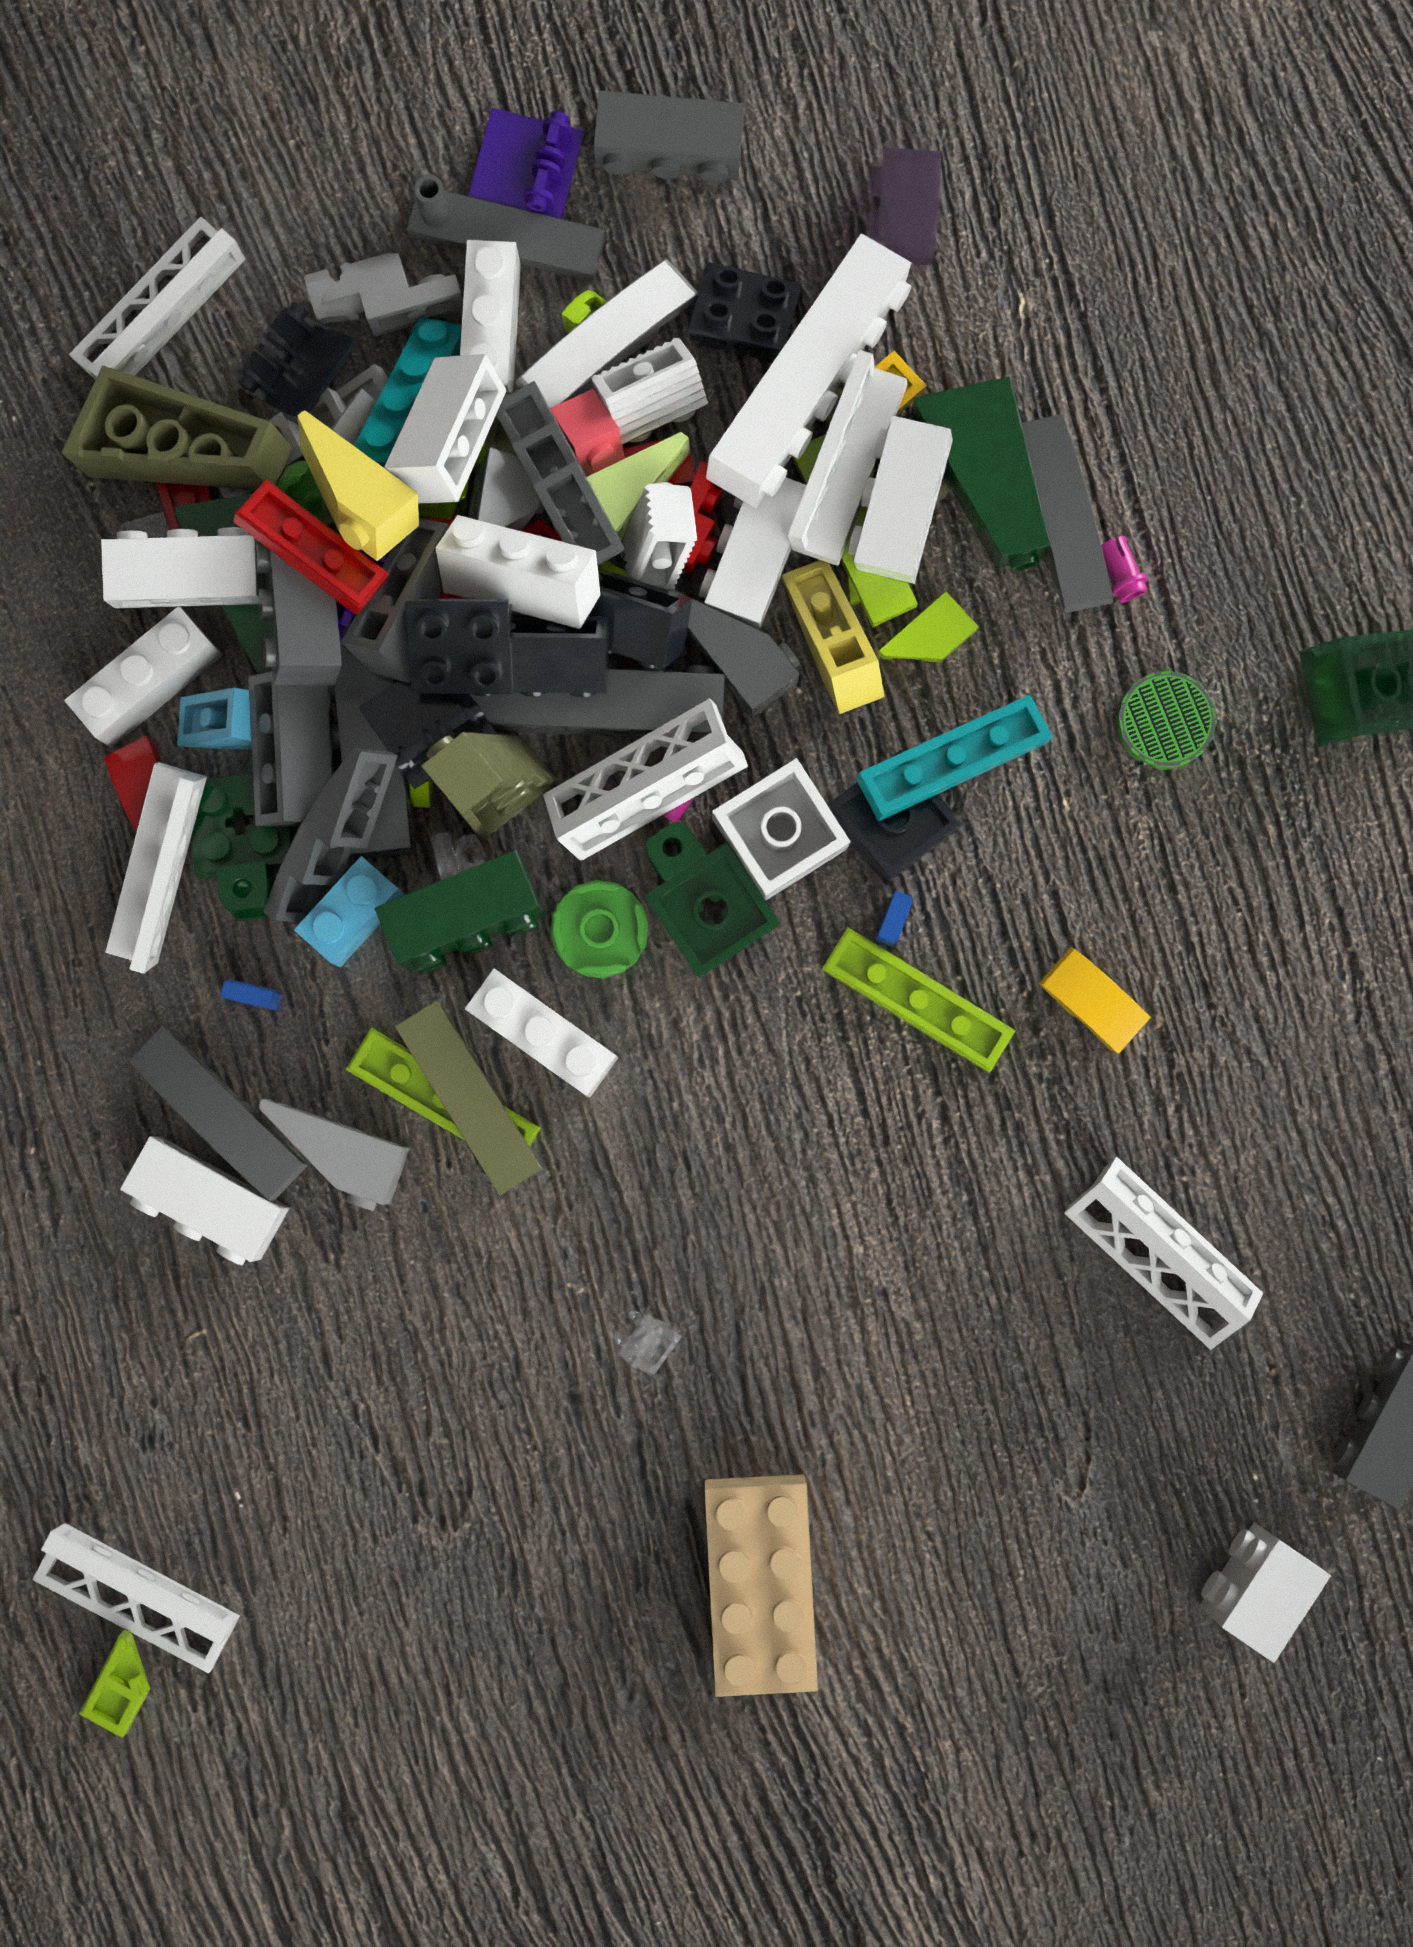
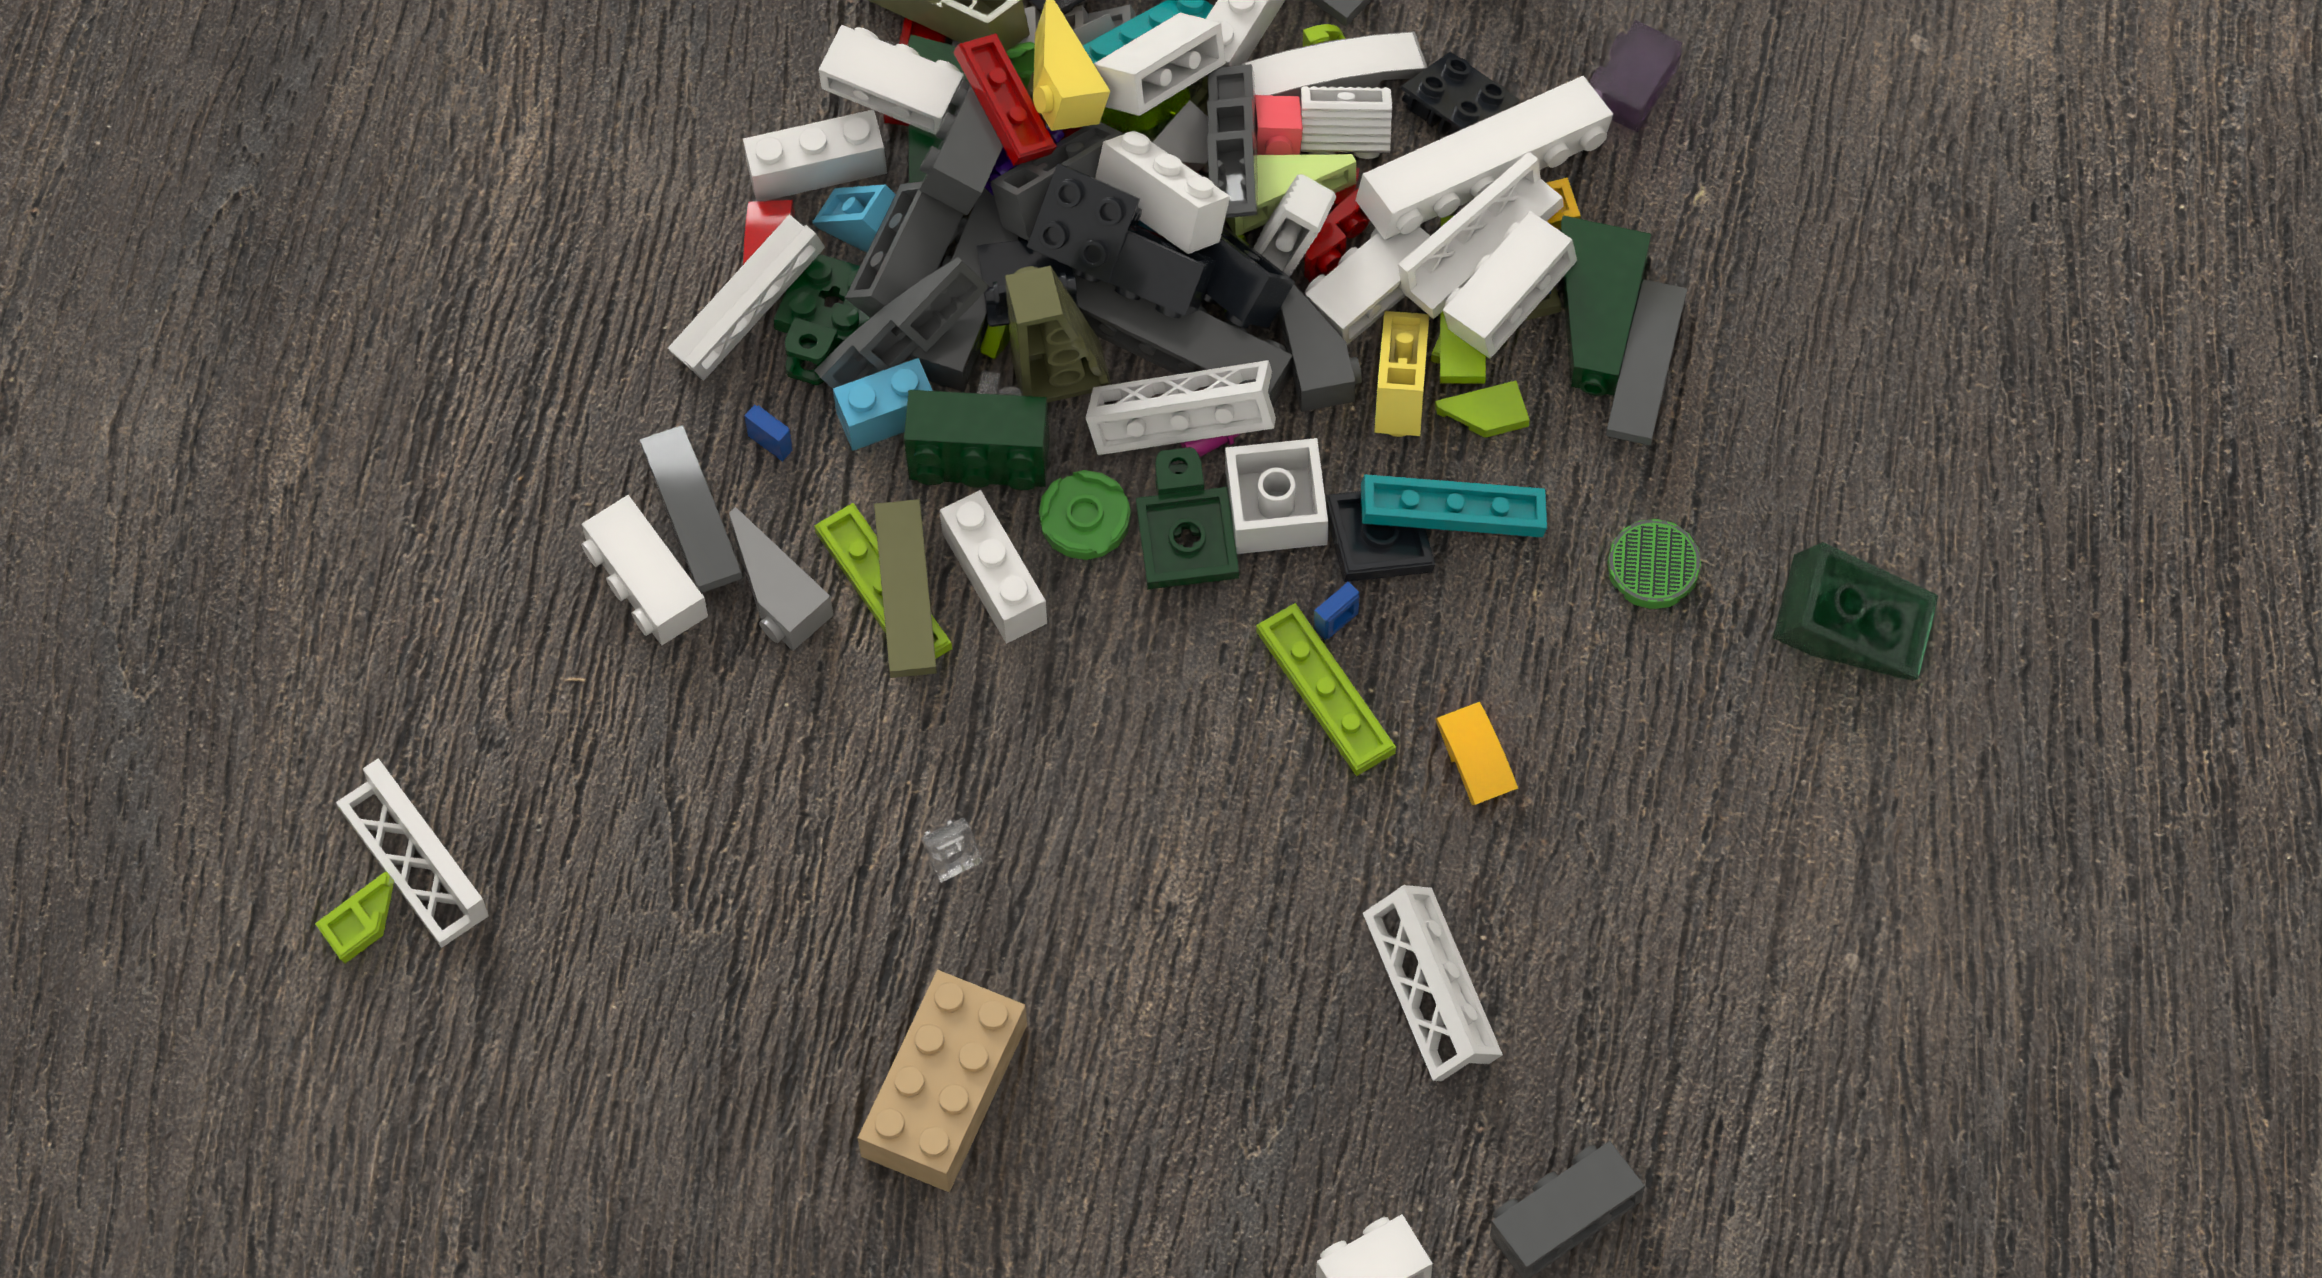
camera: 25 degrees right, 20 degrees down
dark pink pin [1101,536,1148,603] -> none

